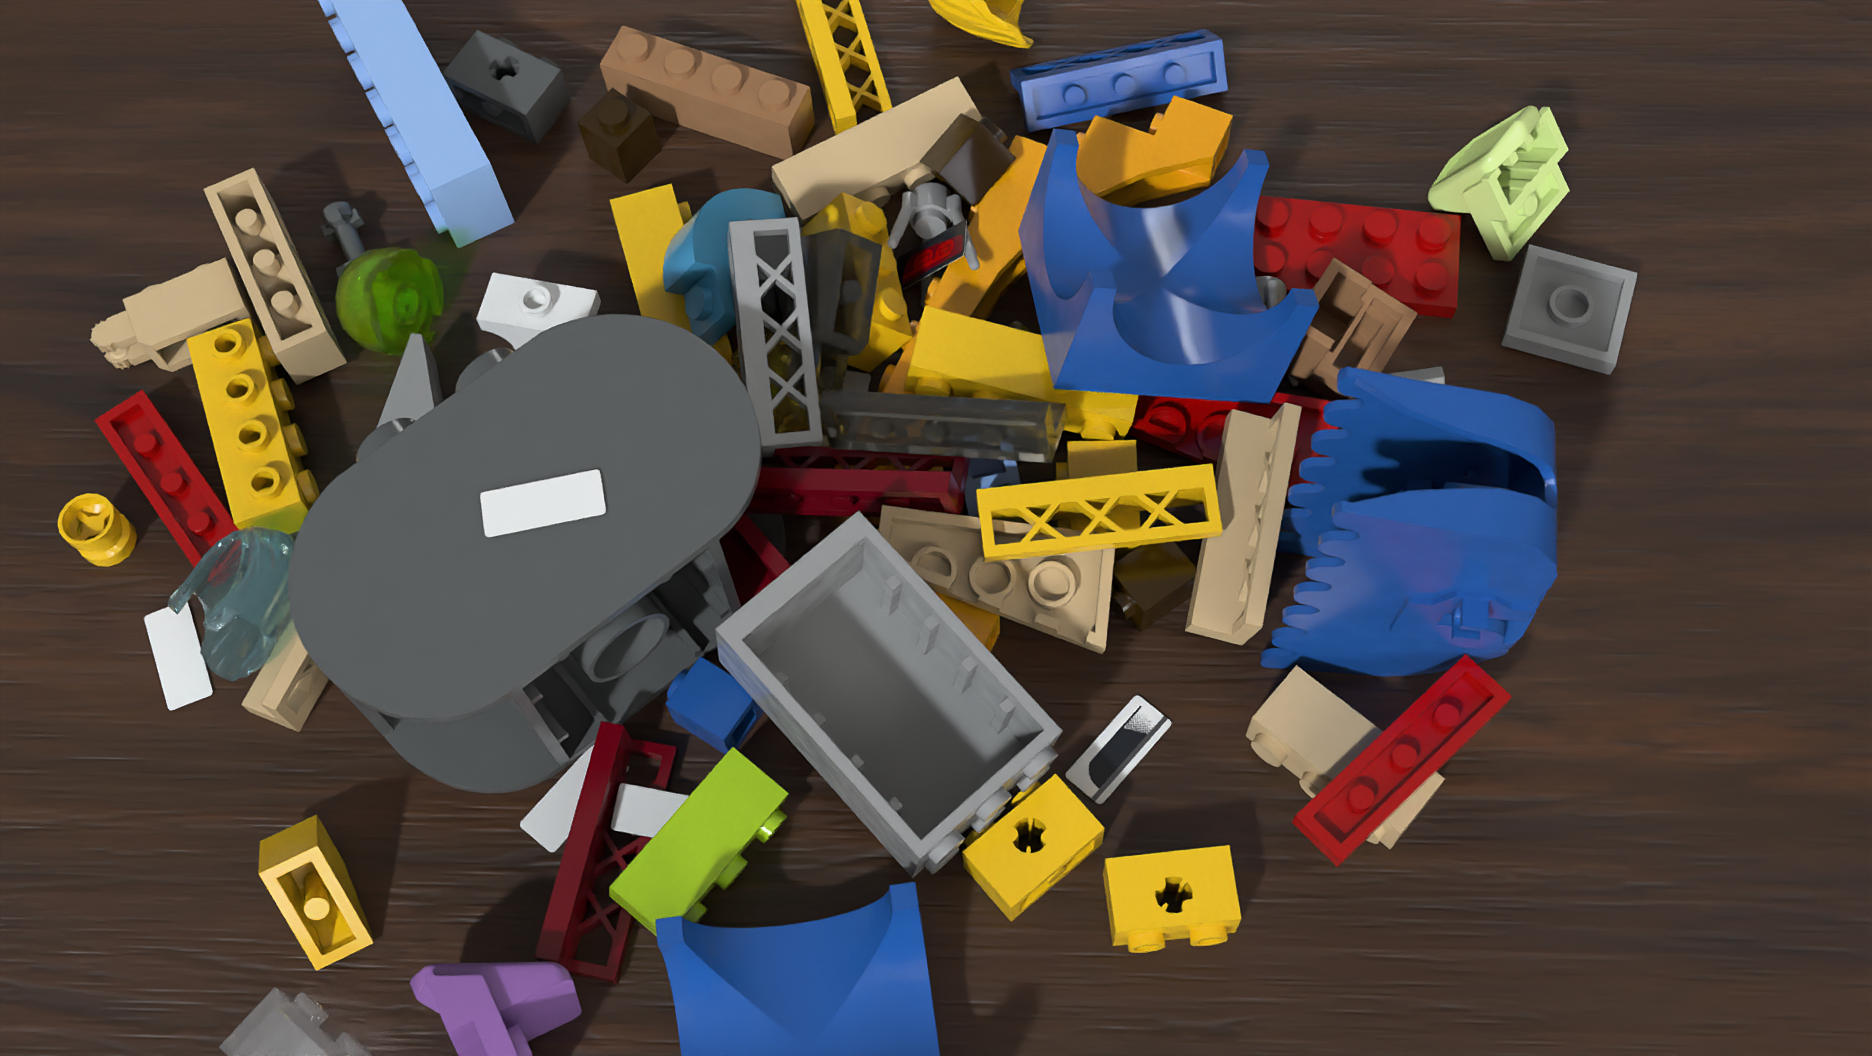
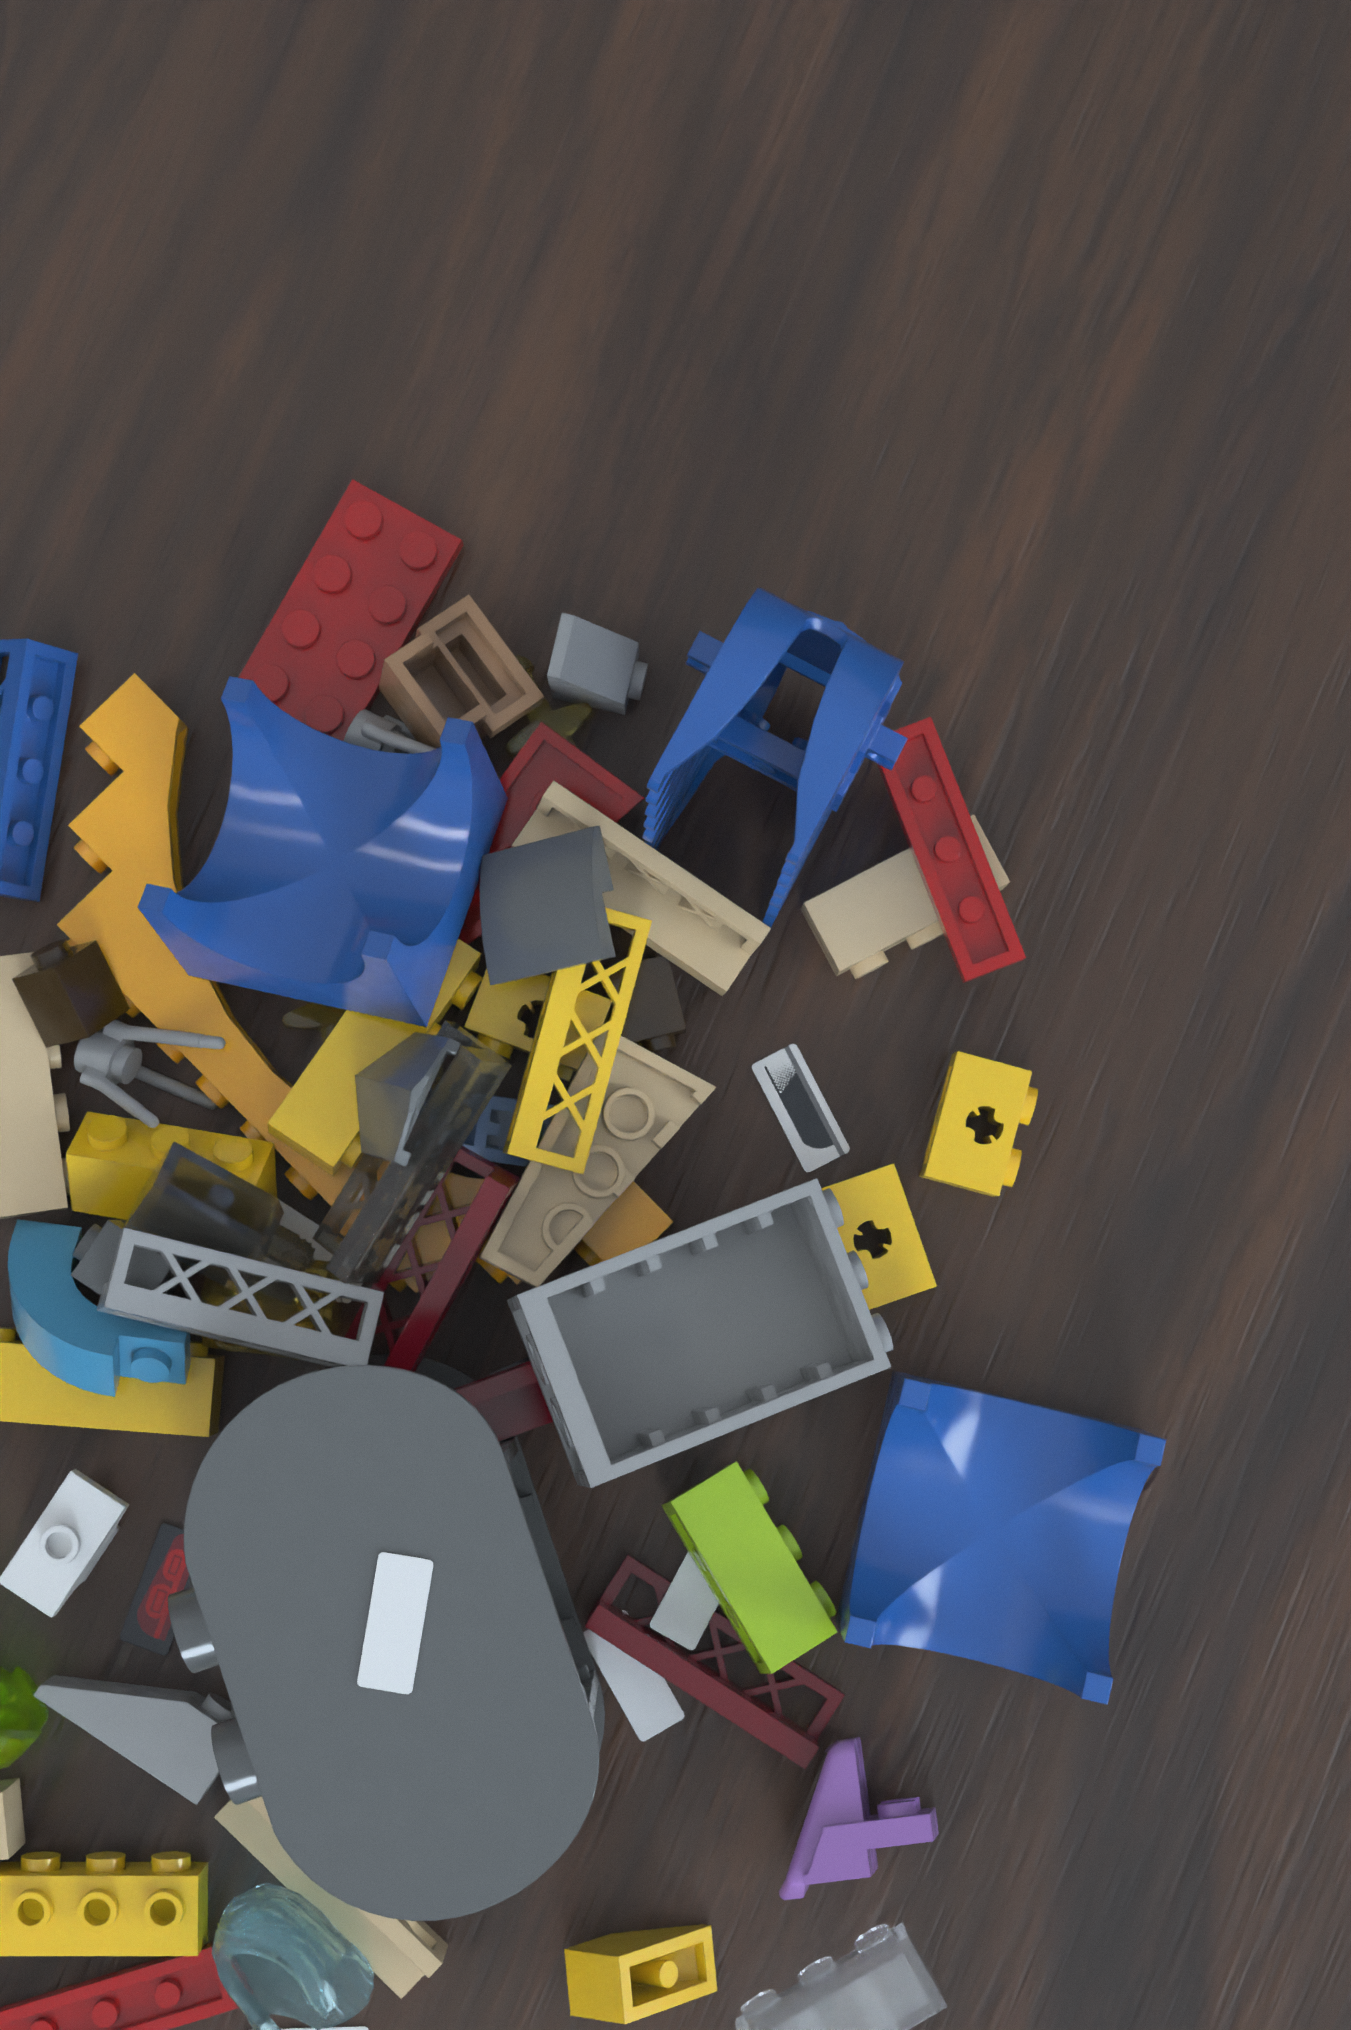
camera: 75 degrees left, 20 degrees up
blue brick [665,656,764,755] -> none
sticker [897,220,967,290] -> none
yellowish green piece [1428,106,1570,261] -> none
light grey plate [1501,244,1638,375] -> none
none -> dark grey slope [355,1032,460,1166]
none -> dark grey slope [480,826,616,985]

